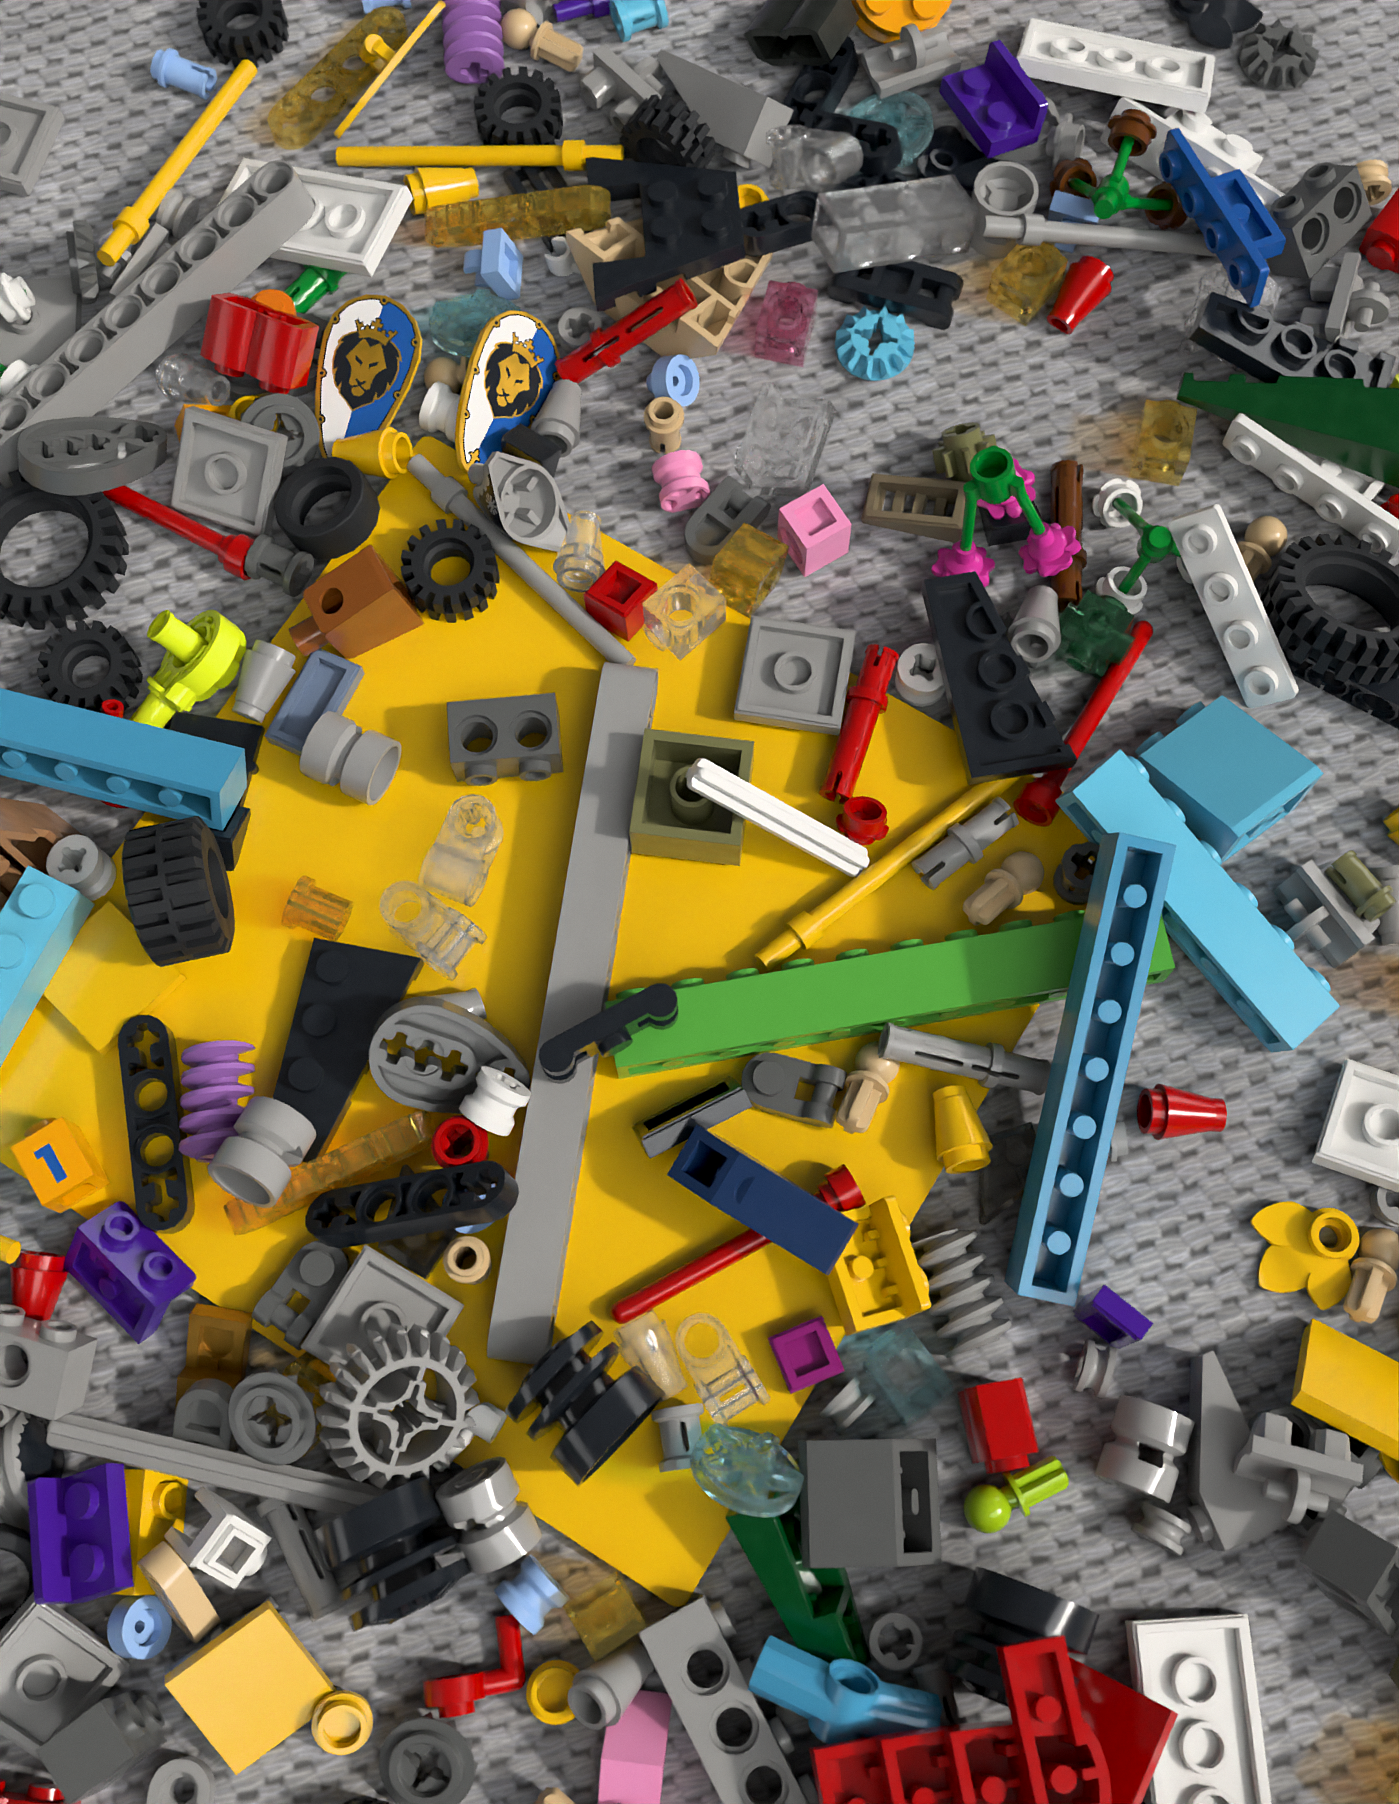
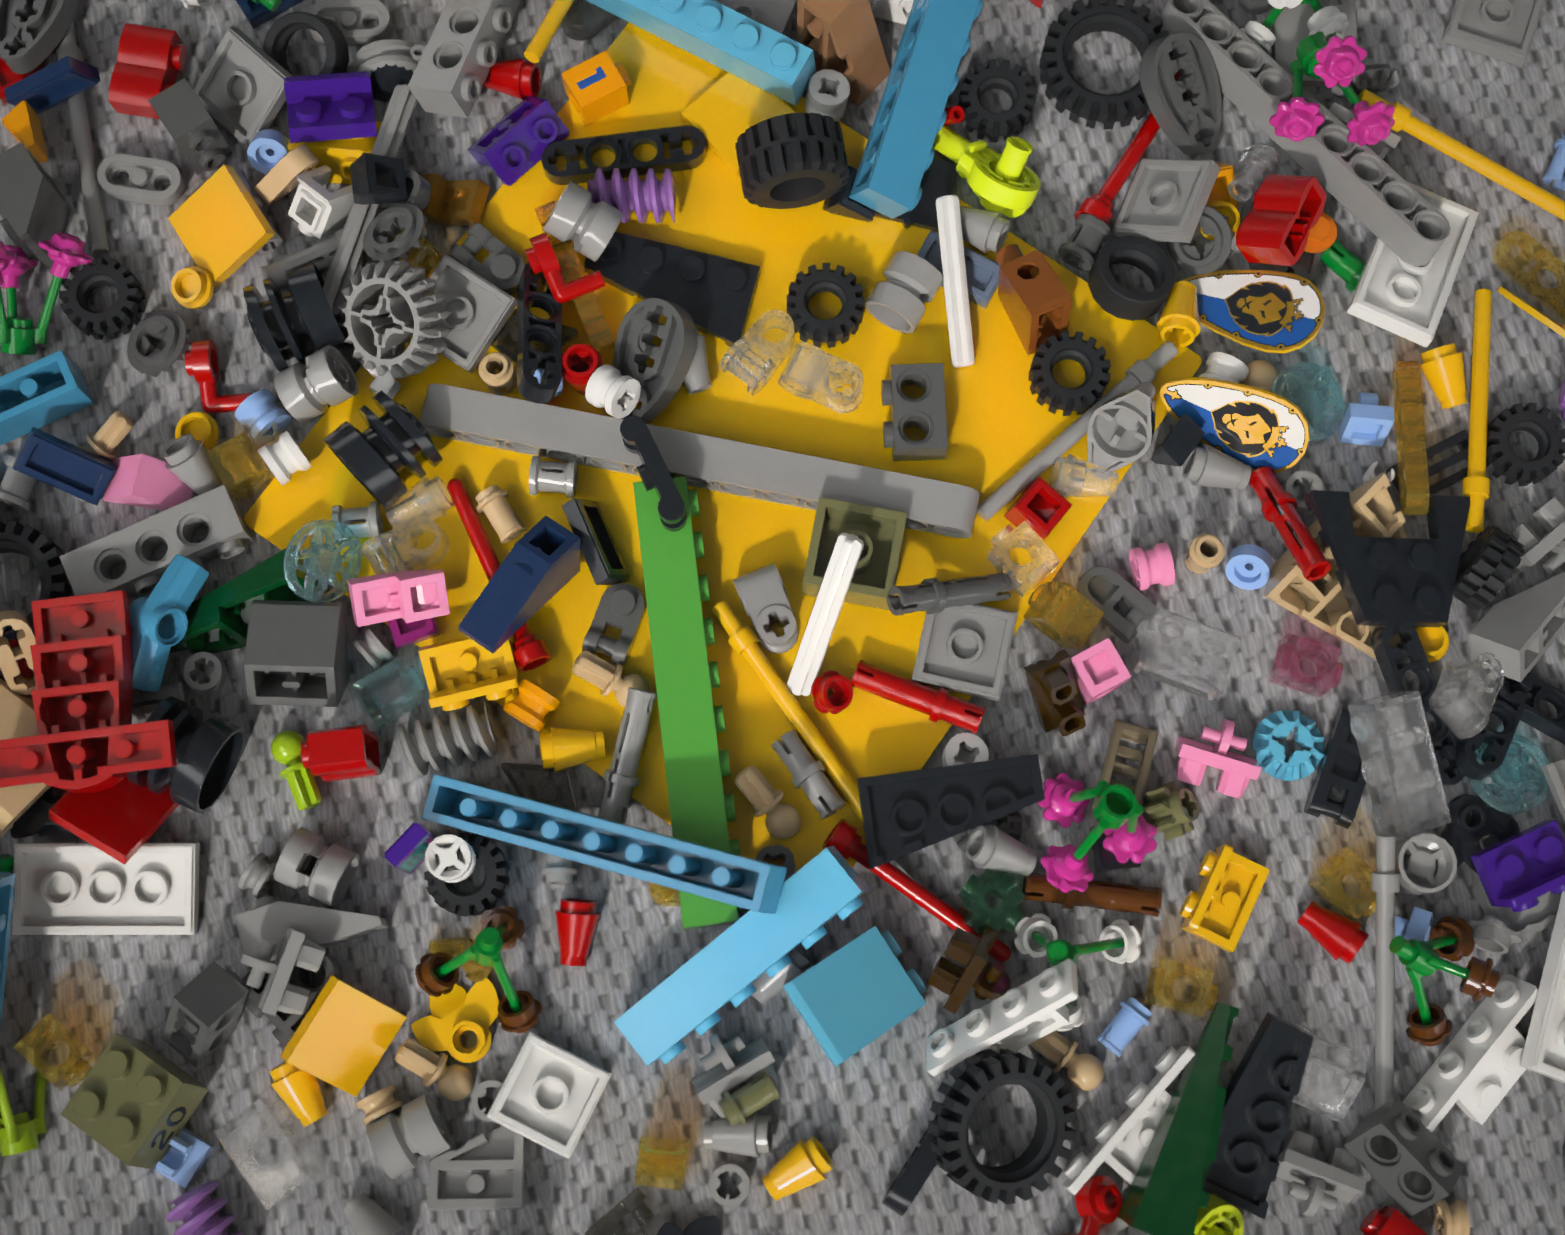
camera: 90 degrees right, 5 degrees up
light grey bush [156,188,199,240] -> none
clear yellow bush [281,875,353,942] -> none
light grey bush [1073,1339,1117,1399] -> none
blue bracket [1159,128,1286,308] -> none
none -> white wheel [258,431,312,486]
none -> bright pink slope [348,570,450,627]
none -> black slope [350,153,408,205]
none -> reddish brown plant [415,906,542,1033]
none -> black tyre [424,833,510,917]
none -> white wheel [425,834,476,883]
none -> clear yellow arm [429,937,492,982]
none -> tan pin [475,485,526,543]
none -> light orange wheel [503,679,560,733]
none -> red plate [524,232,605,303]
none -> light grey bush [529,456,578,499]
none -> light grey piece [733,563,798,654]
none -> black tyre [787,263,865,348]
none -> dark grey pin [887,572,1013,616]
none -> dark brown hips [927,926,1010,1015]
none -> white axle [936,195,975,368]
none -> dark brown hips [1024,649,1086,736]
none -> light blue pin [1096,996,1153,1058]
none -> bright pink hips [1175,719,1261,799]
none -> yellow bracket [1179,844,1270,953]
none -> dark pink plant [1269,31,1395,146]

